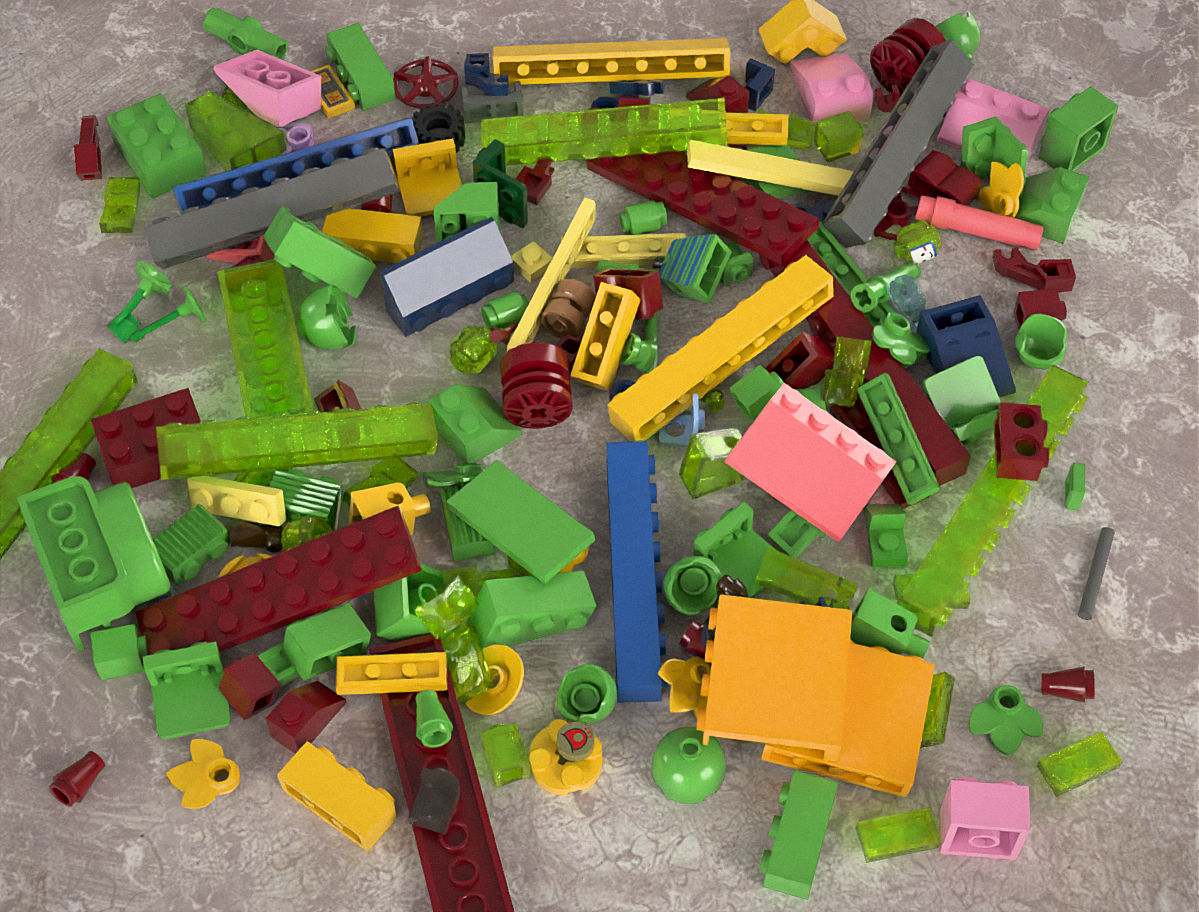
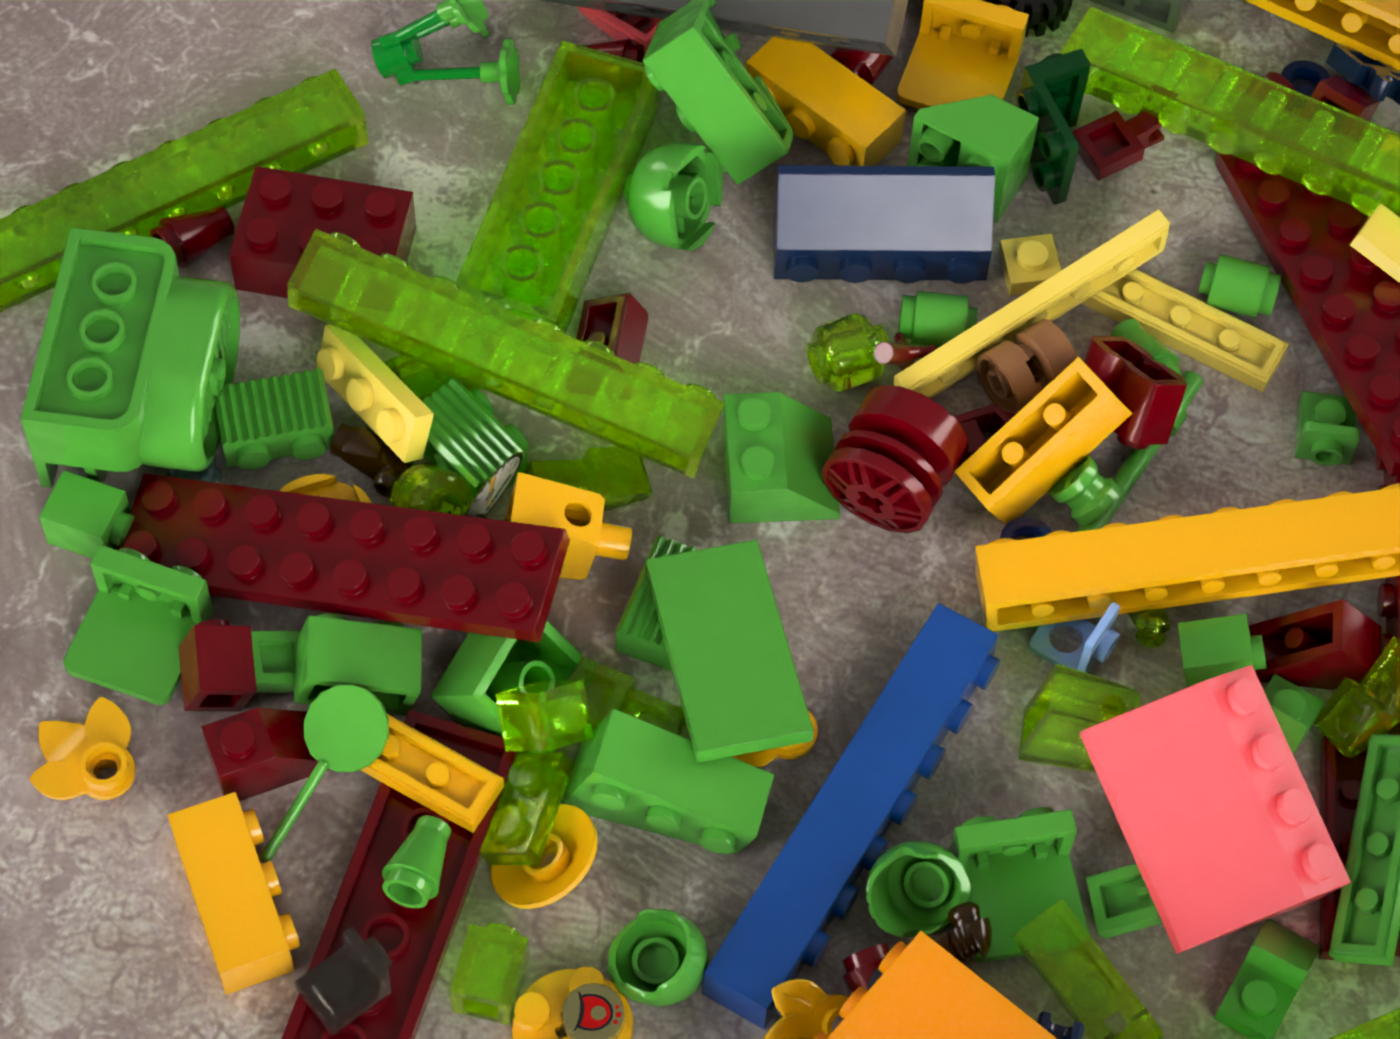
camera: 30 degrees right, 5 degrees up
bright green plate [423,463,483,488] -> none
bright green torso [653,234,732,303] -> none
none -> bright green piece [261,685,389,862]

